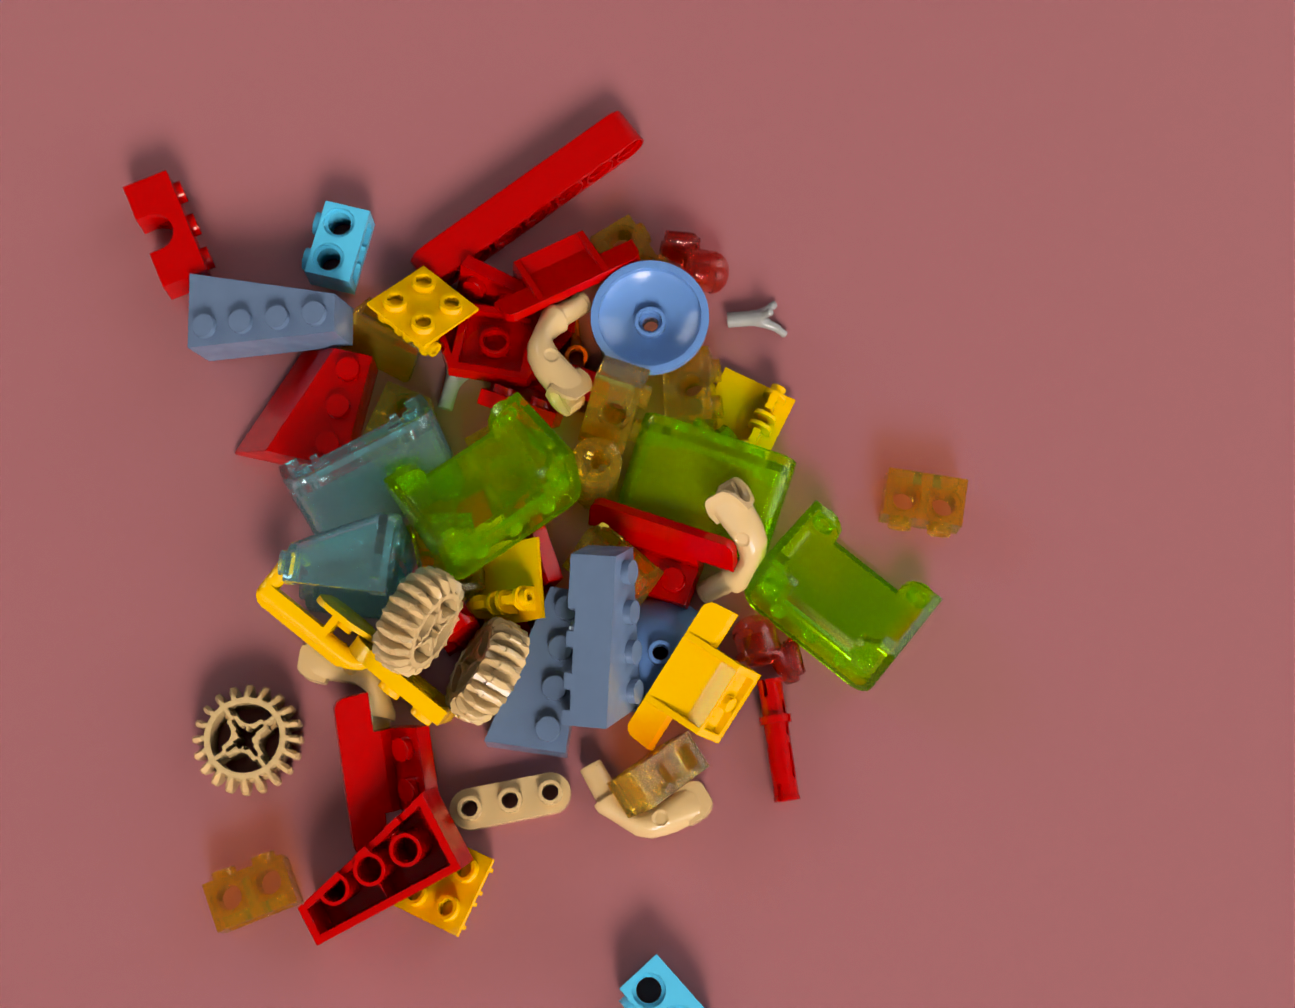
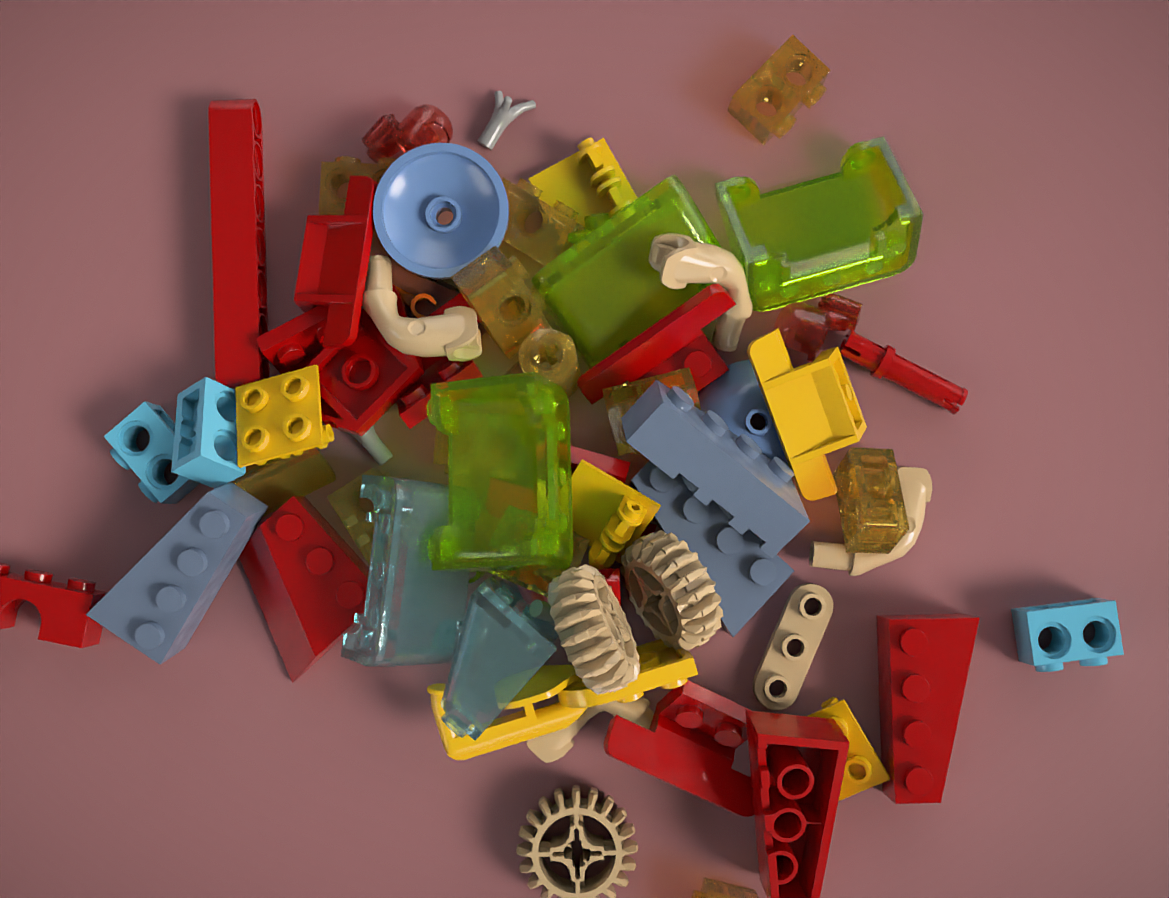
camera: 50 degrees left, 10 degrees up
none -> medium azure brick [171,377,246,489]
none -> red wedge [876,614,980,804]

